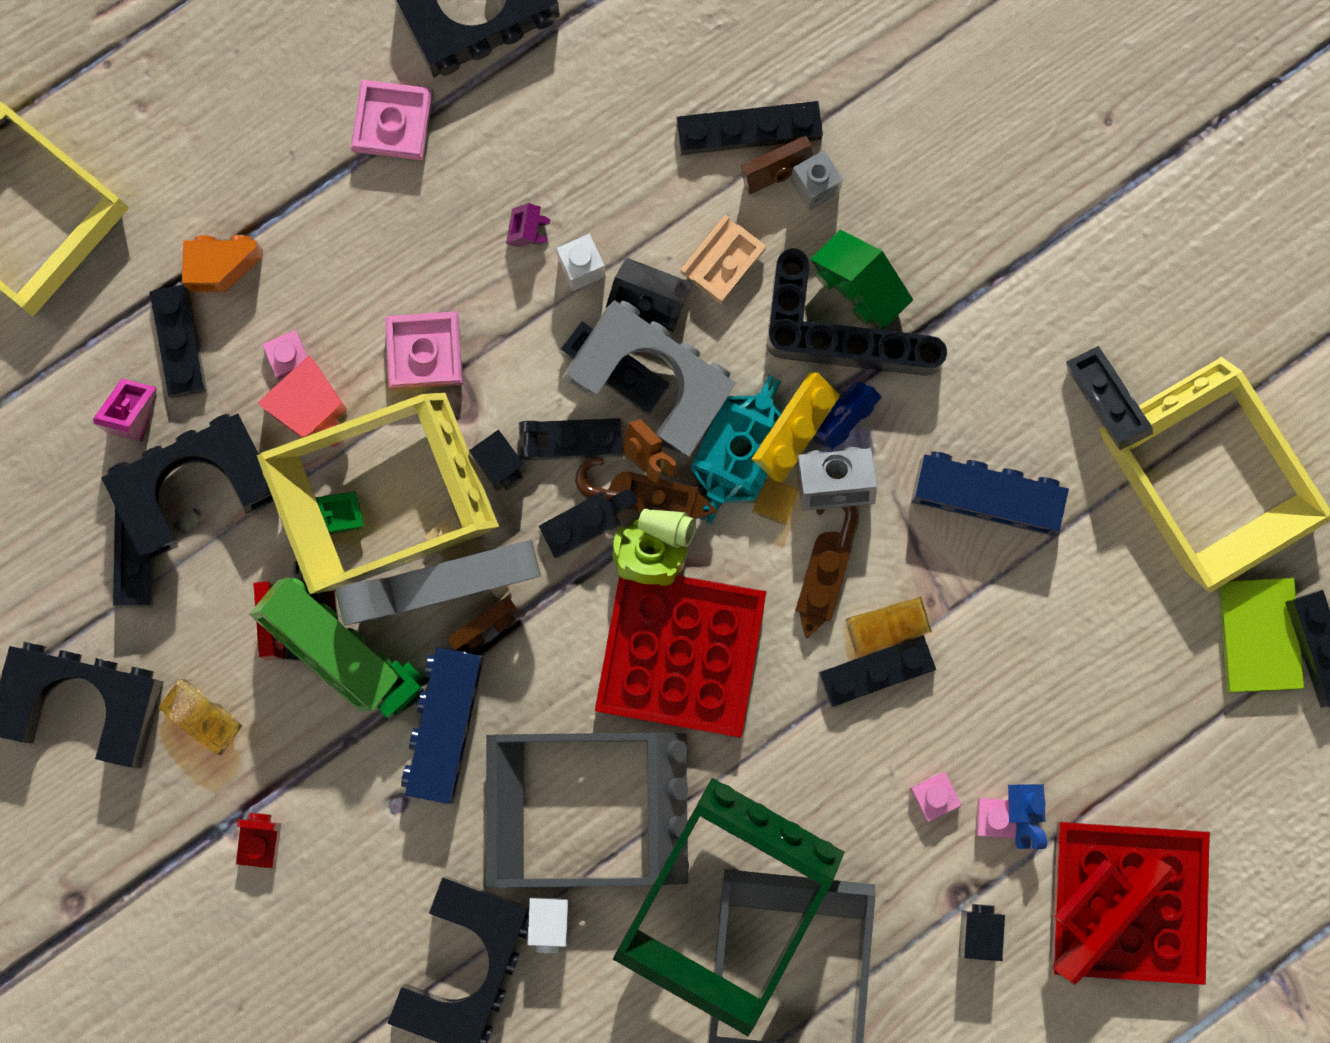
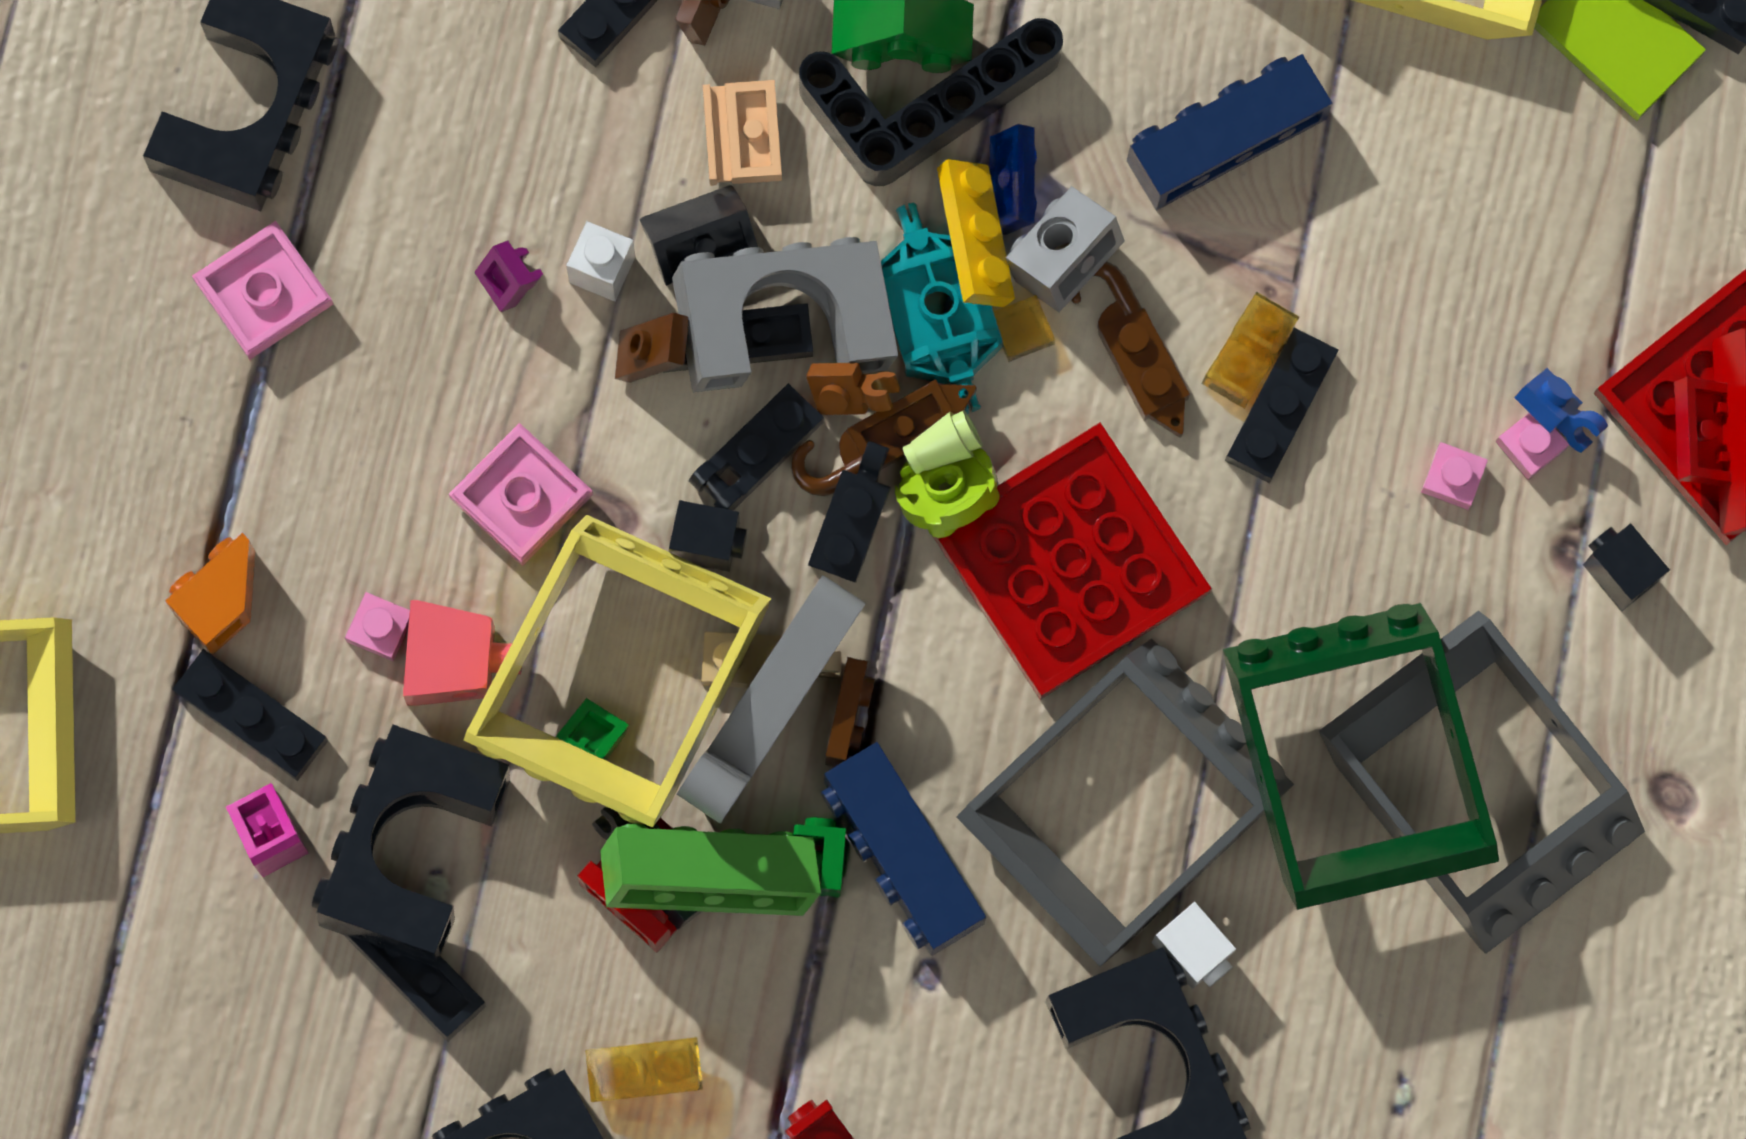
camera: 45 degrees left, 5 degrees down
none -> reddish brown plate [615,312,689,383]

